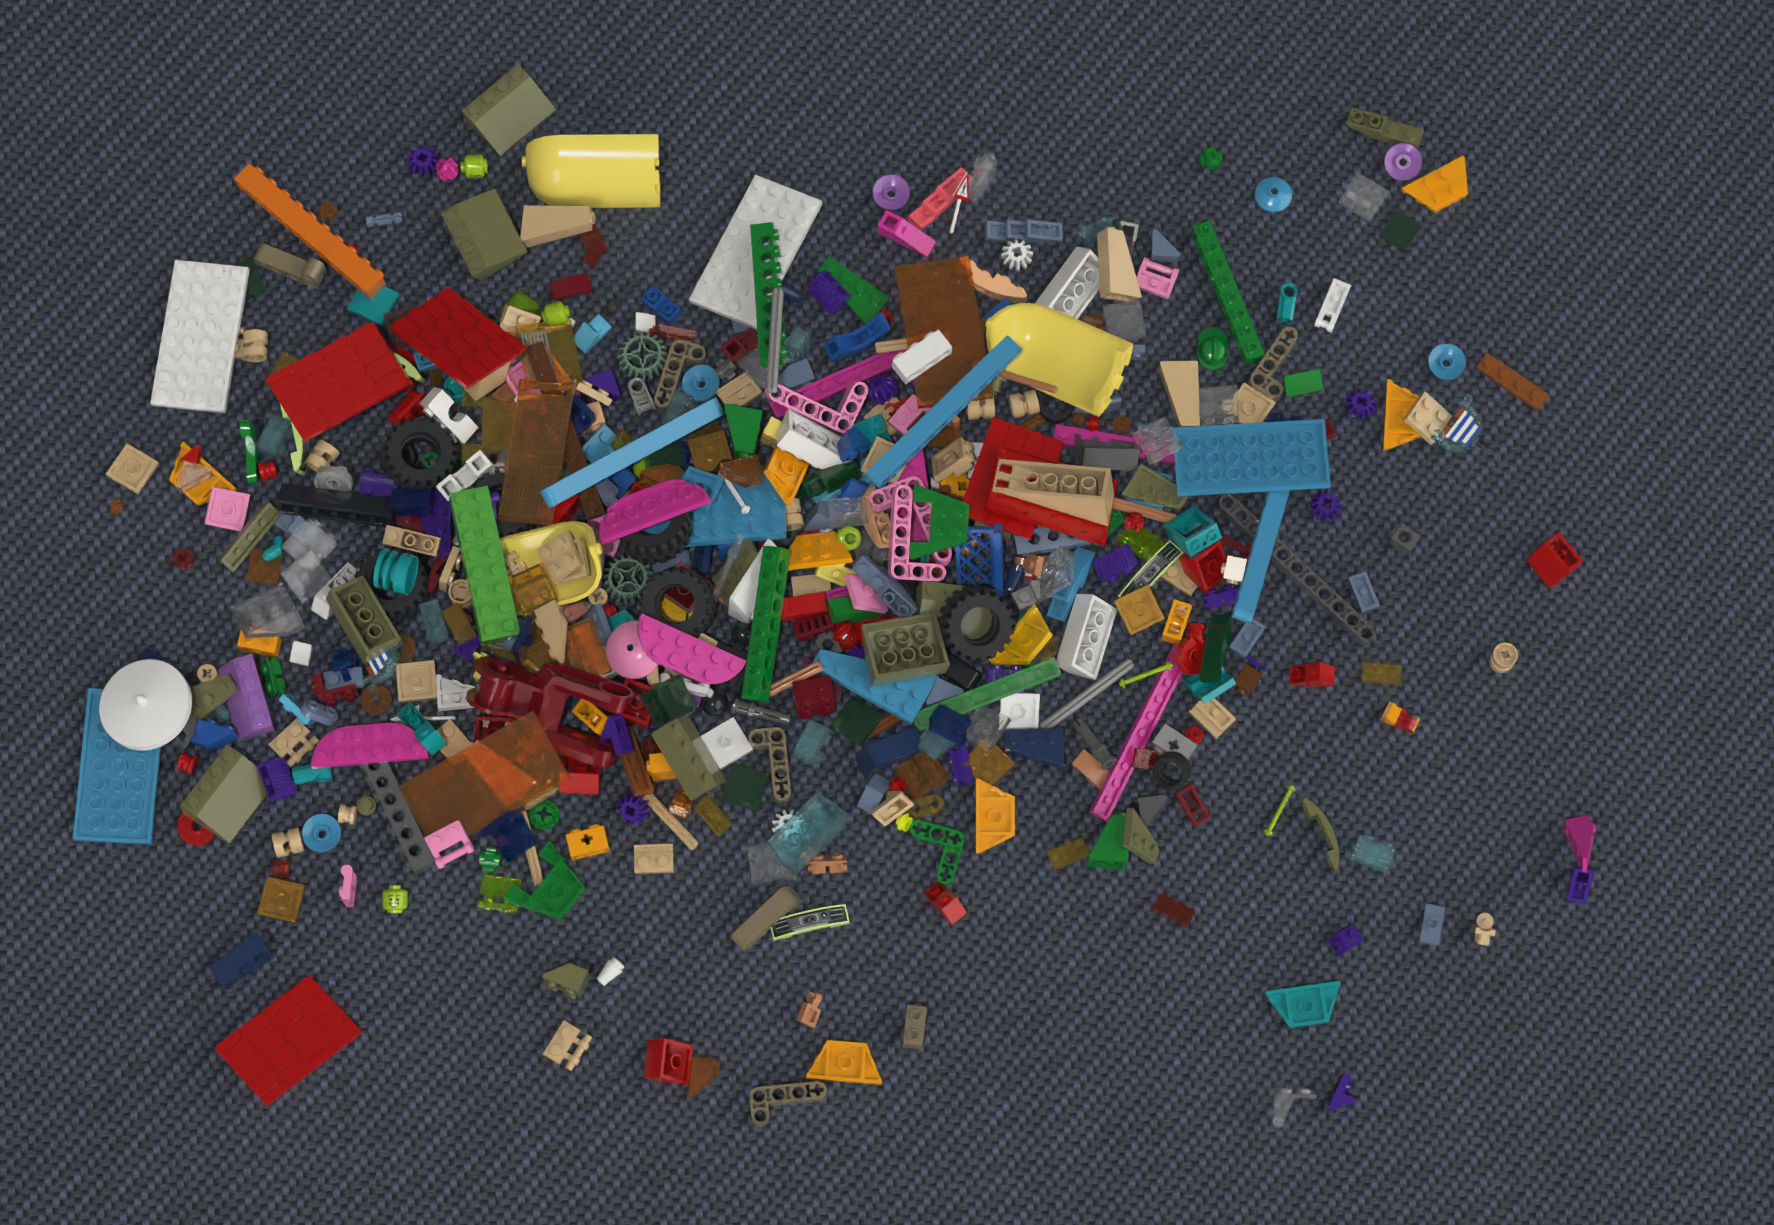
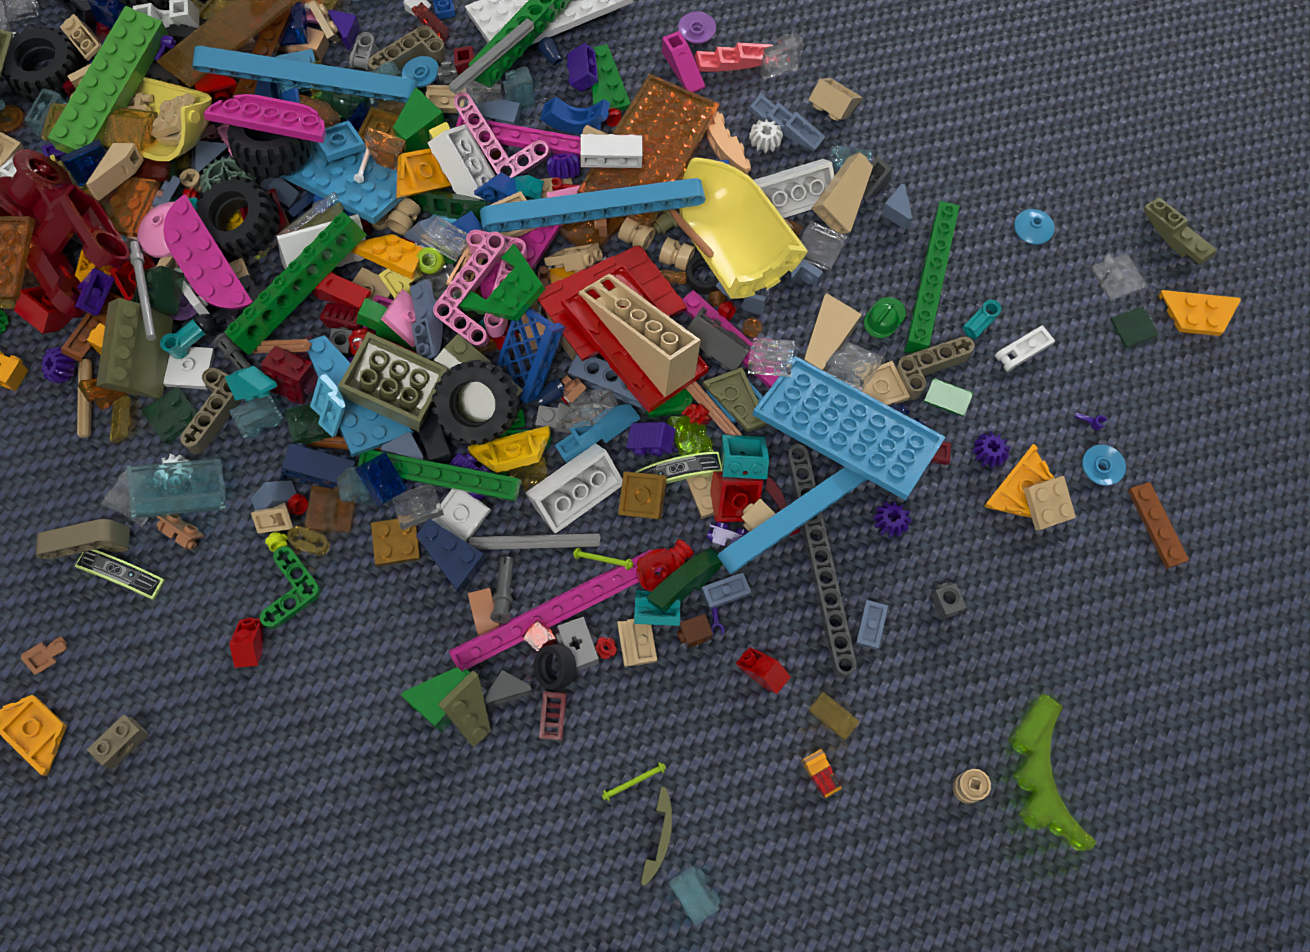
camera: 35 degrees right, 5 degrees down
teal wheel [373,548,419,595] -> none
sand green gear [617,331,668,382] -> none
tan plate [634,844,674,874] -> none
dark purple hinge [948,746,974,788] -> none
white piece [950,172,969,234] -> none
light orange wing [976,779,1015,854] -> none
clear yellow plate [1047,837,1090,871] -> none
bright pink plate [1137,257,1180,300] -> none
clear red slope [1152,893,1196,929] -> none
light orange brick [1161,599,1192,645] -> none
green gear [1199,148,1223,171] -> none
medium lavender dish [1384,143,1422,181] -> none
torso [1431,394,1486,453] -> none
red slope [1526,532,1583,589] -> none
none -> light grey bar [130,241,156,341]
none -> teal piece [160,319,206,359]
none -> teal slope [224,366,277,402]
none -> medium azure slope [310,374,345,437]
none -> tan slope [808,78,863,121]
none -> clear neon green arch [1008,693,1097,851]
none -> dark purple hand [1074,412,1107,430]

